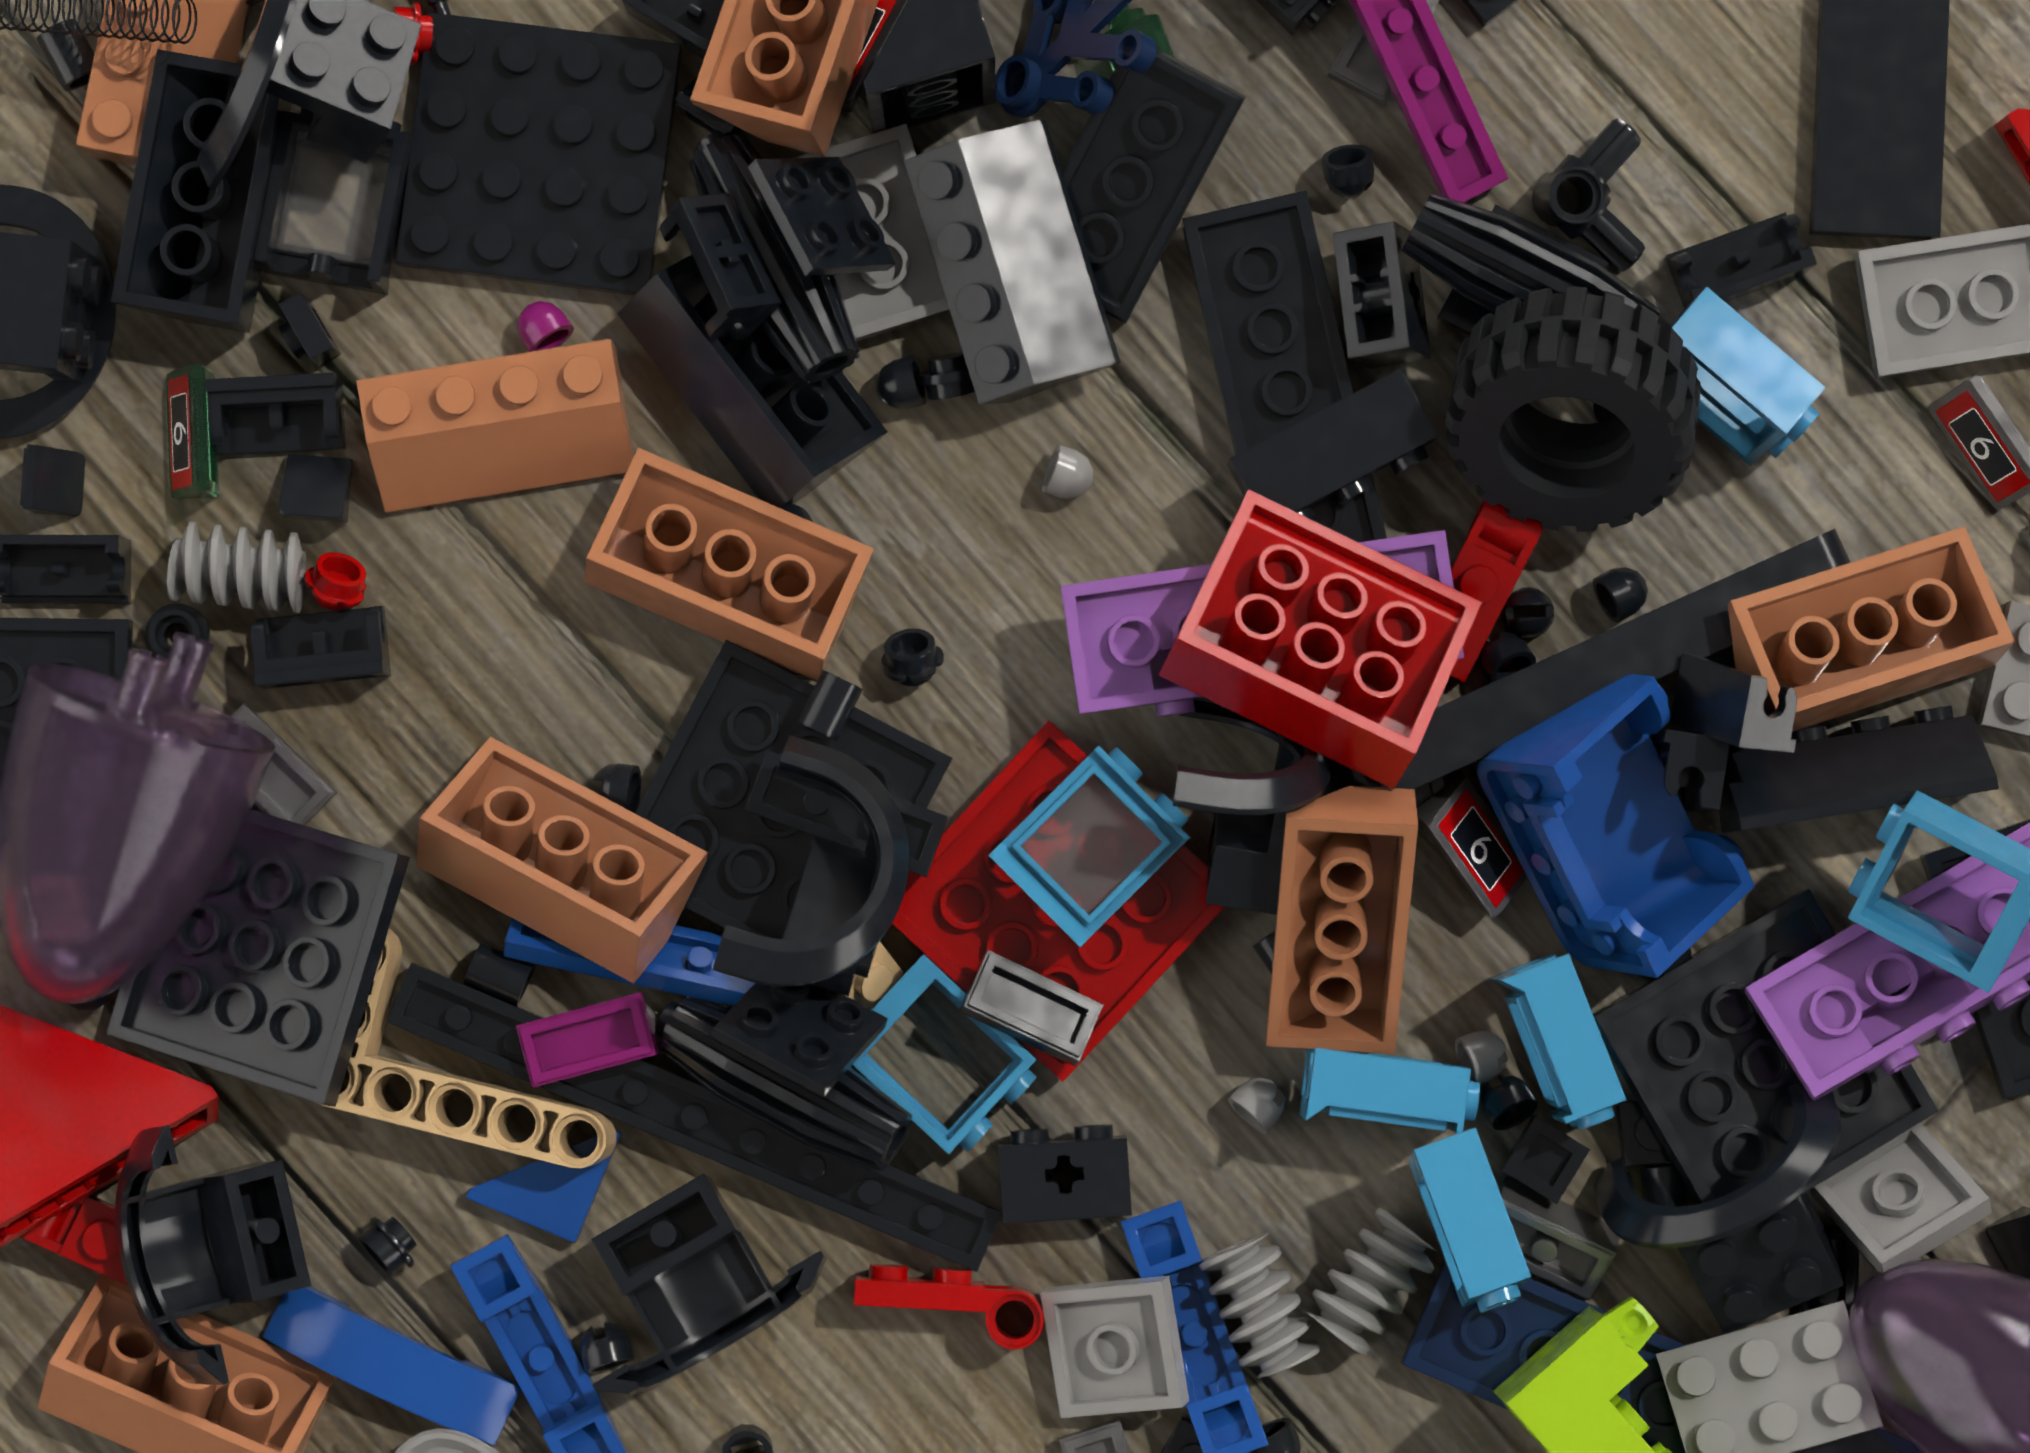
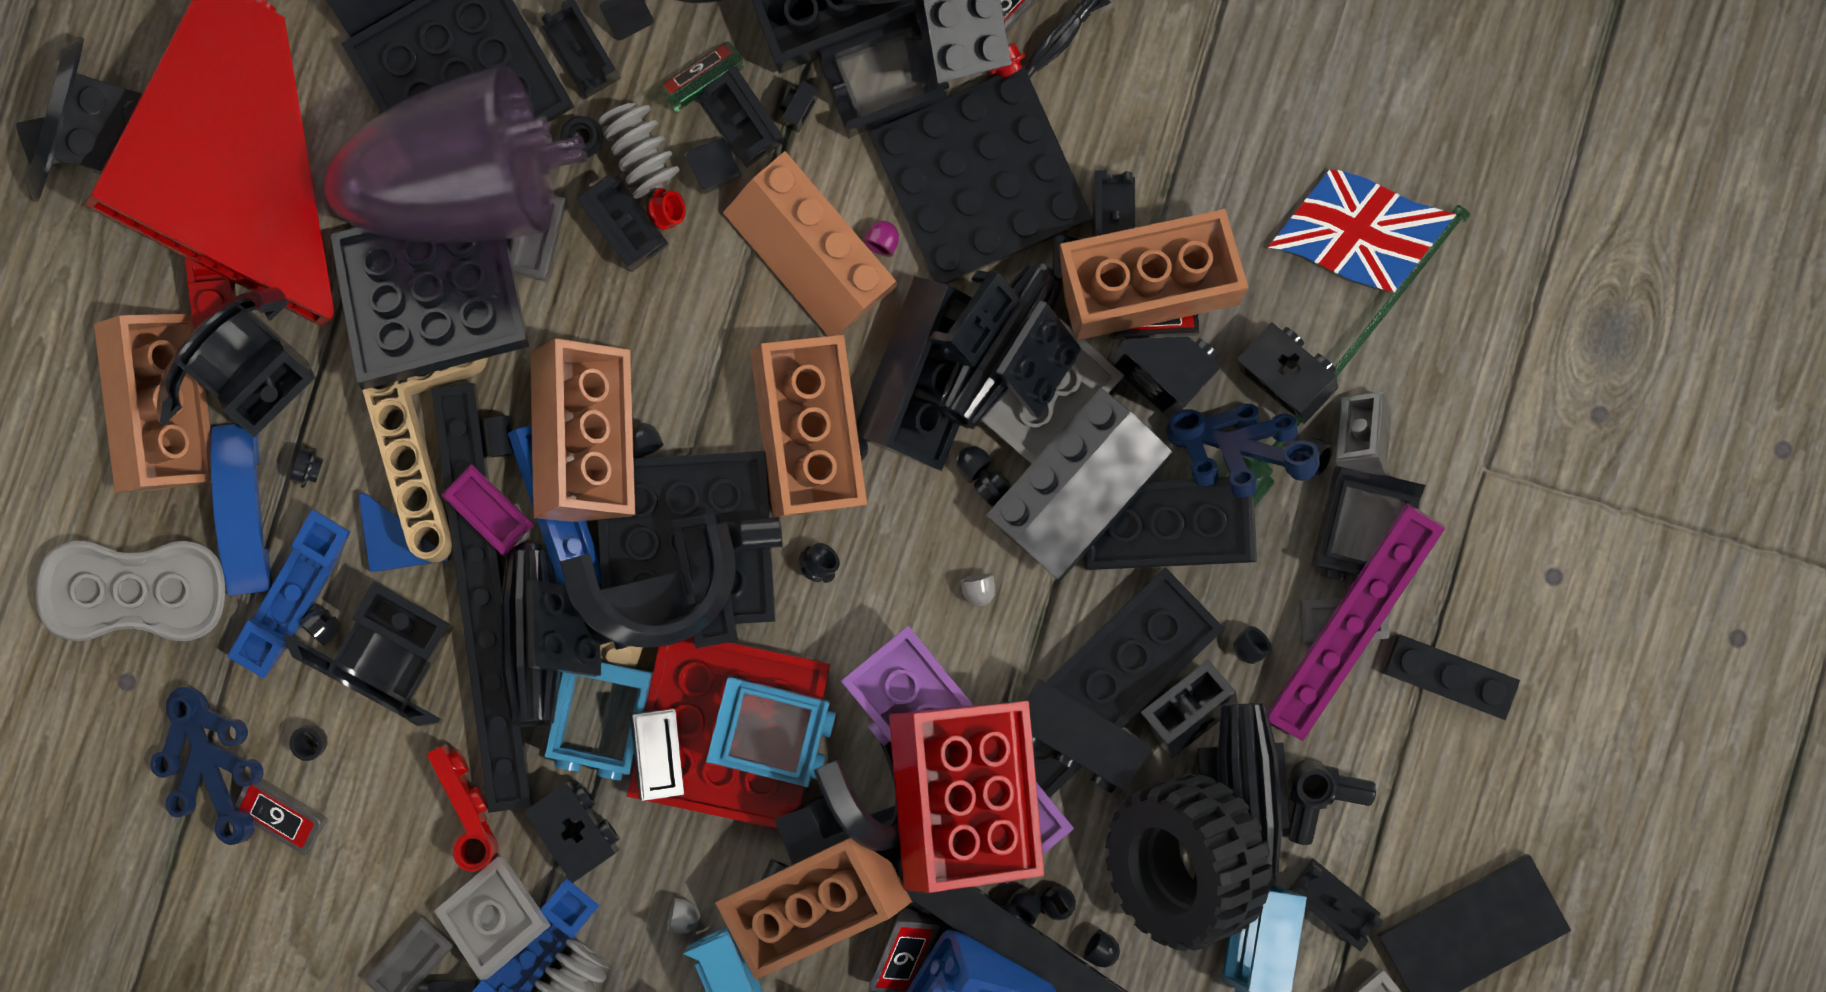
camera: 65 degrees right, 0 degrees up
red plate [1450,500,1544,683] -> none

